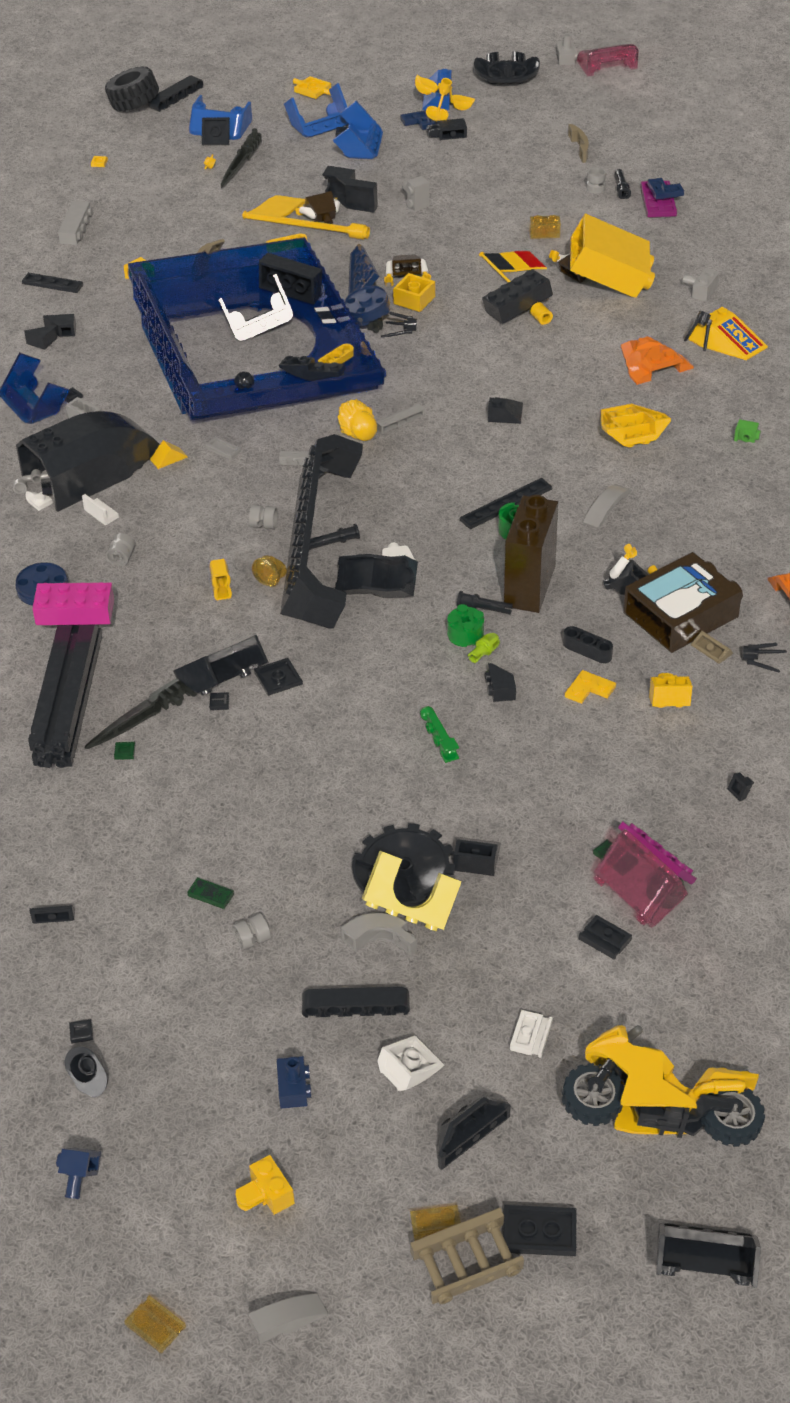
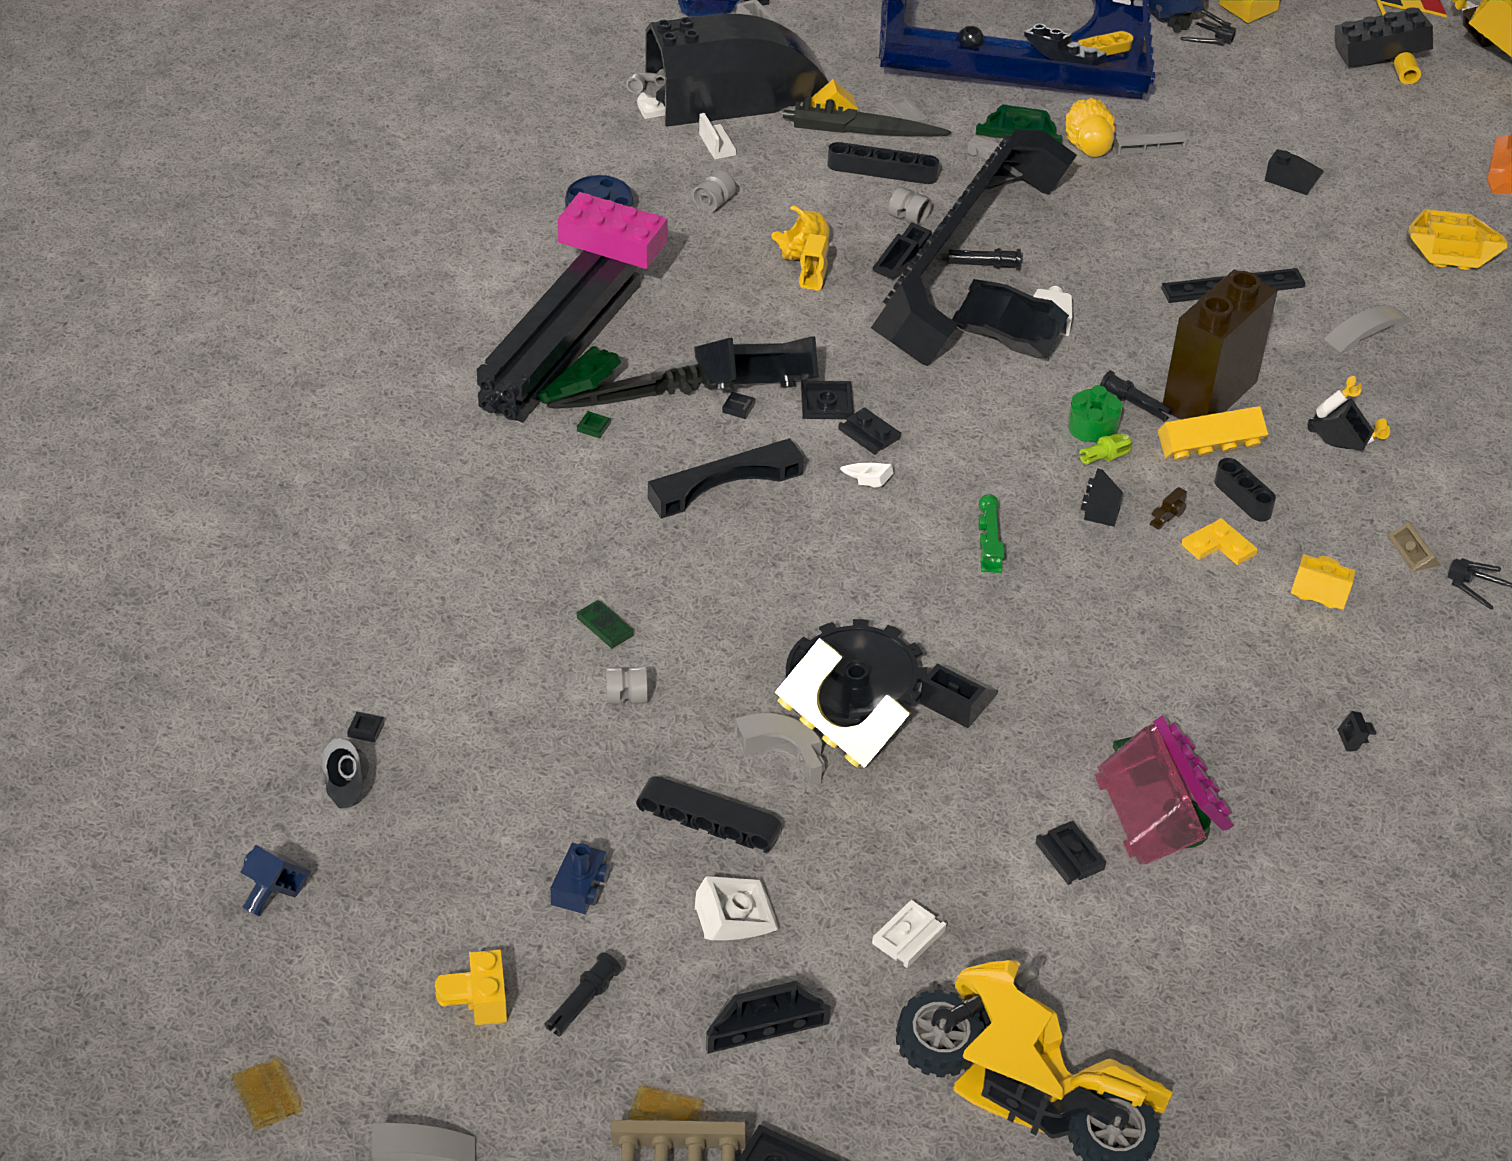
camera: 20 degrees right, 0 degrees up
black slope [29,905,75,924] -> none
clear yellow piece [252,555,287,587] -> none
dark brown brick [623,552,743,653] -> none
none -> dark green wing [539,346,621,403]
none -> black pin [544,952,622,1037]
none -> black arch [648,438,804,519]
none -> yellow hair [771,205,830,261]
none -> pearl dark grey piece [783,96,951,136]
none -> black beam [827,142,940,184]
none -> black plate [838,407,901,455]
none -> white plate [840,463,893,488]
none -> black slope [872,222,932,280]
none -> dark green wing [975,104,1063,143]
none -> dark brown plate [1149,487,1187,530]
none -> yellow brick [1157,406,1268,461]

